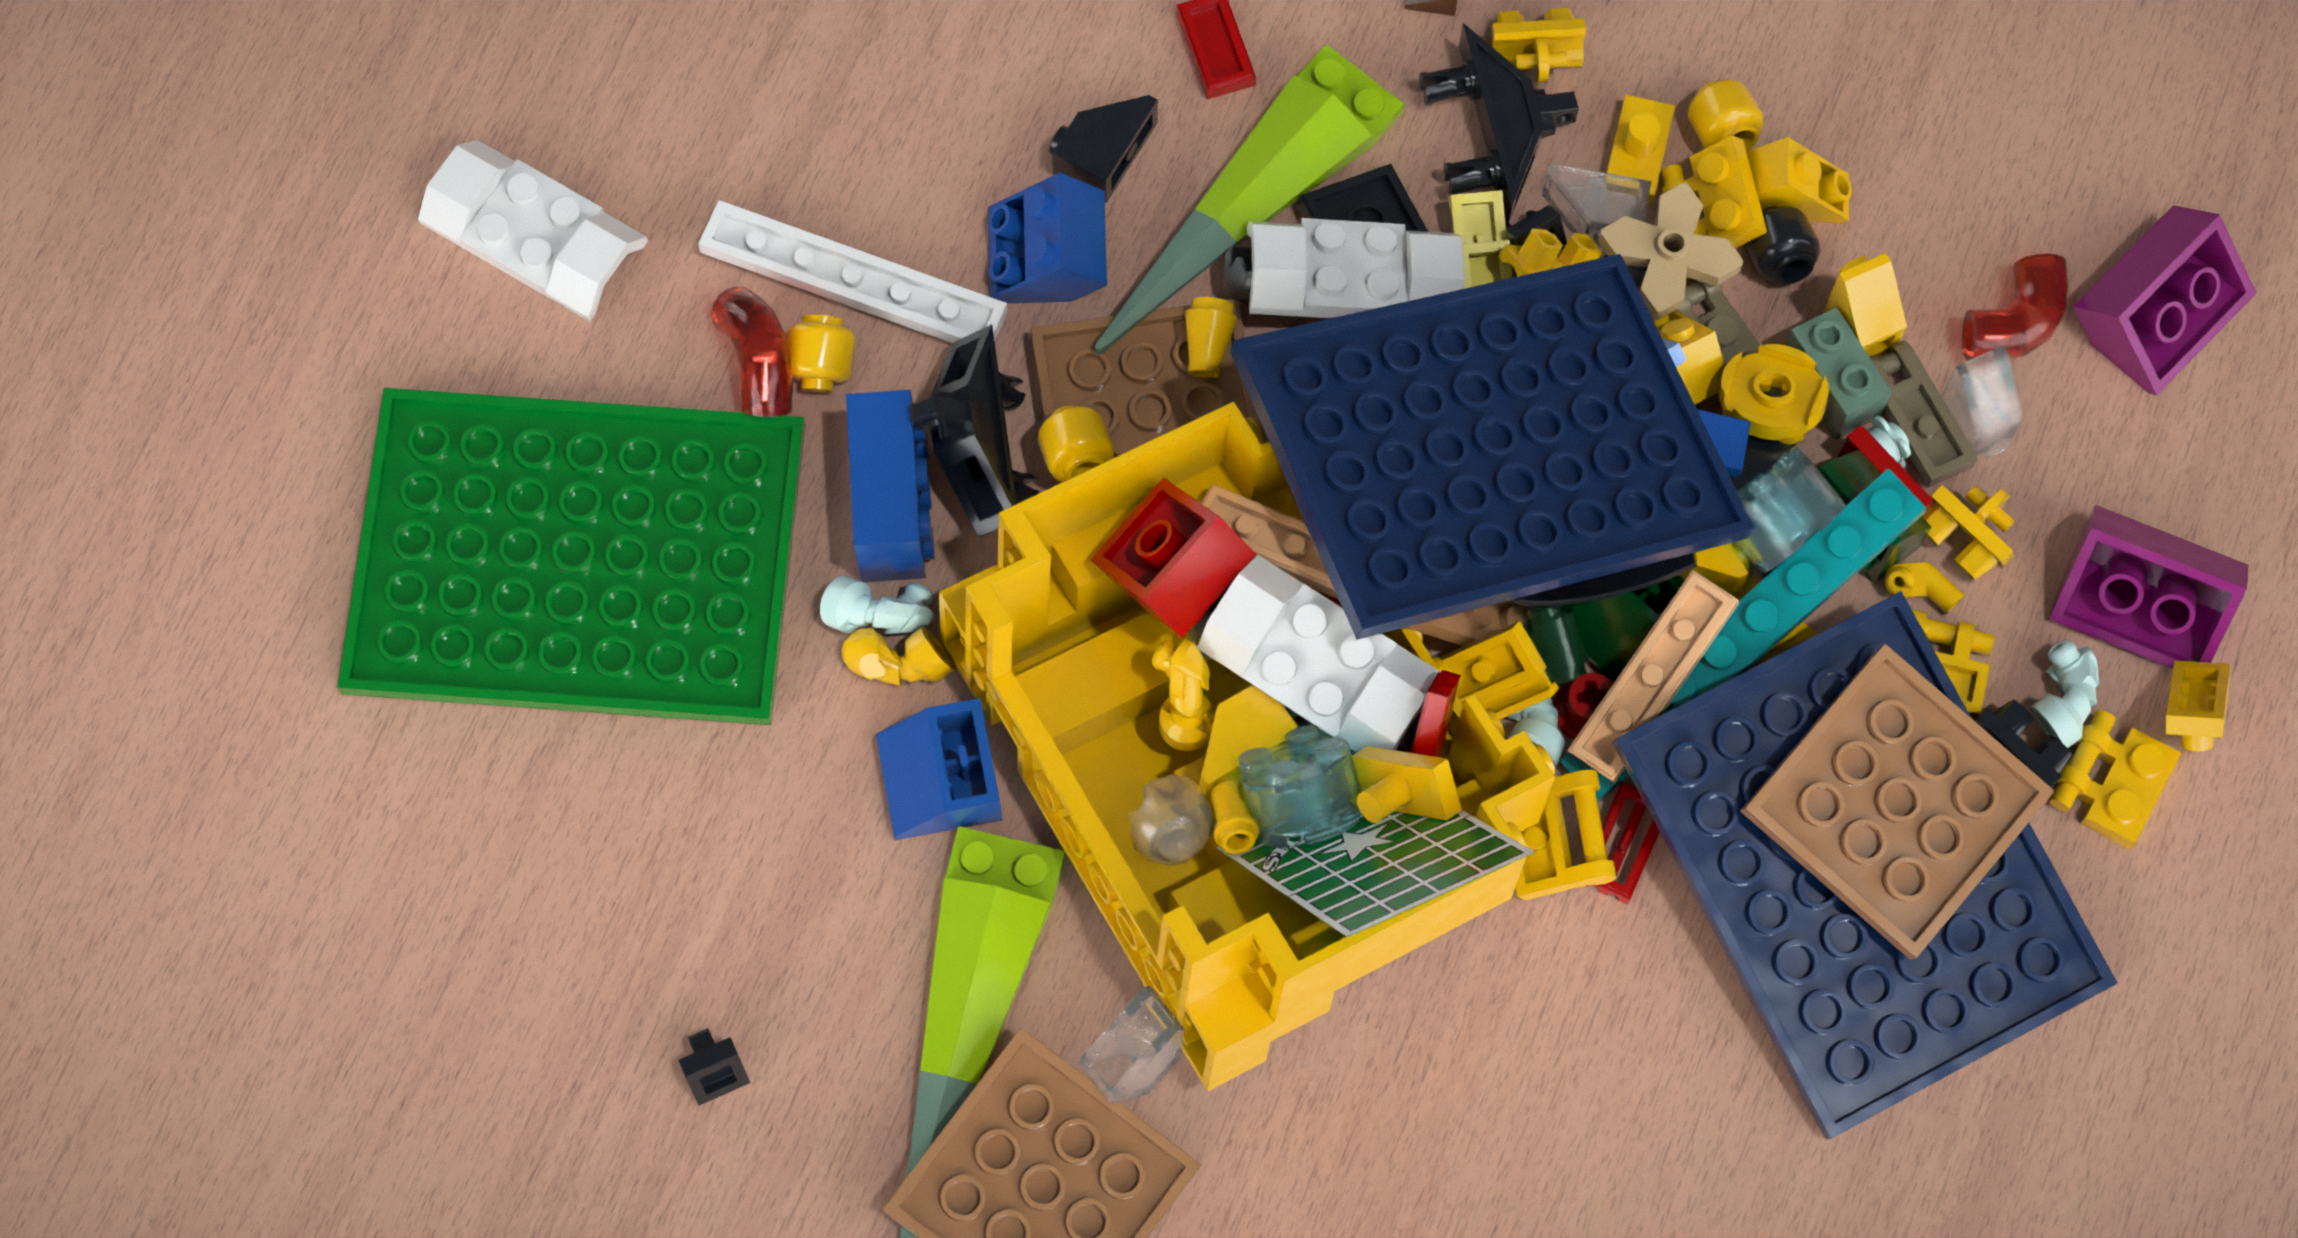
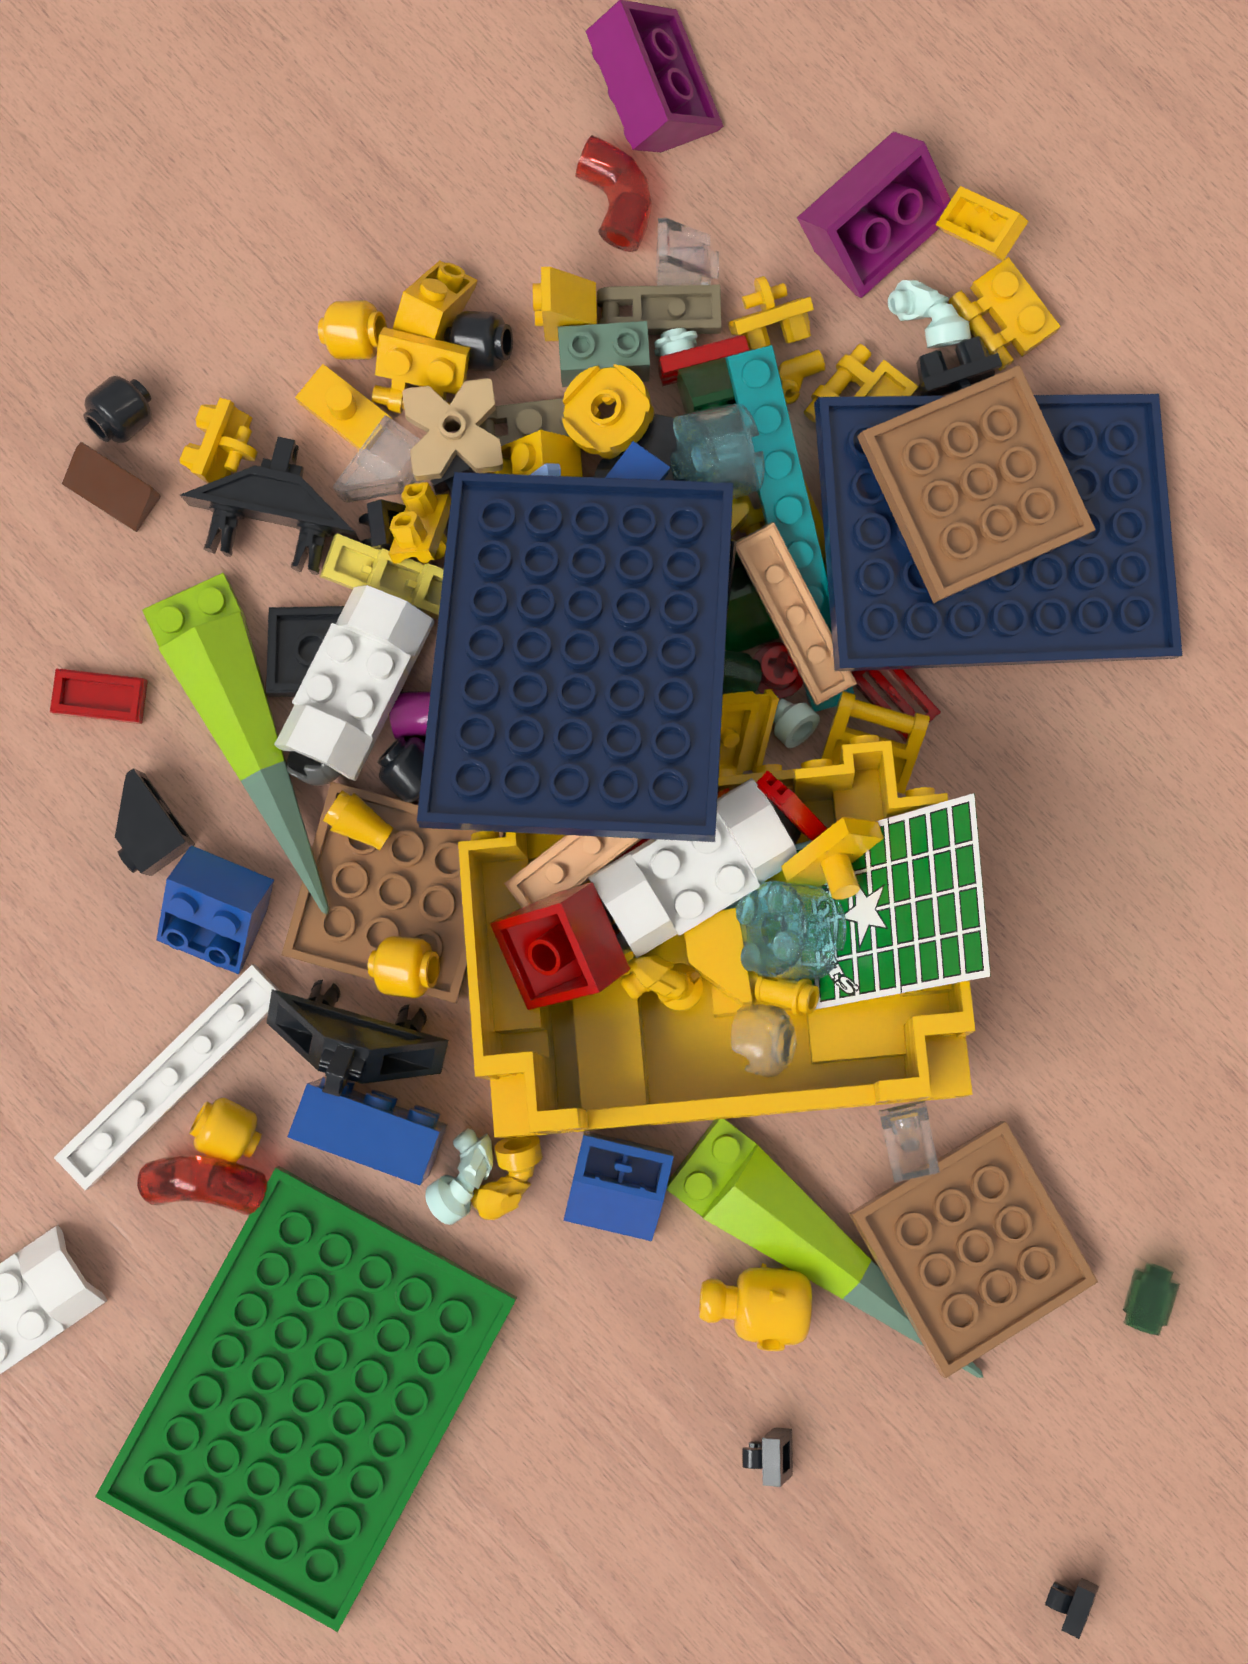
camera: 70 degrees left, 15 degrees up
none -> yellow piece [699,1263,812,1351]

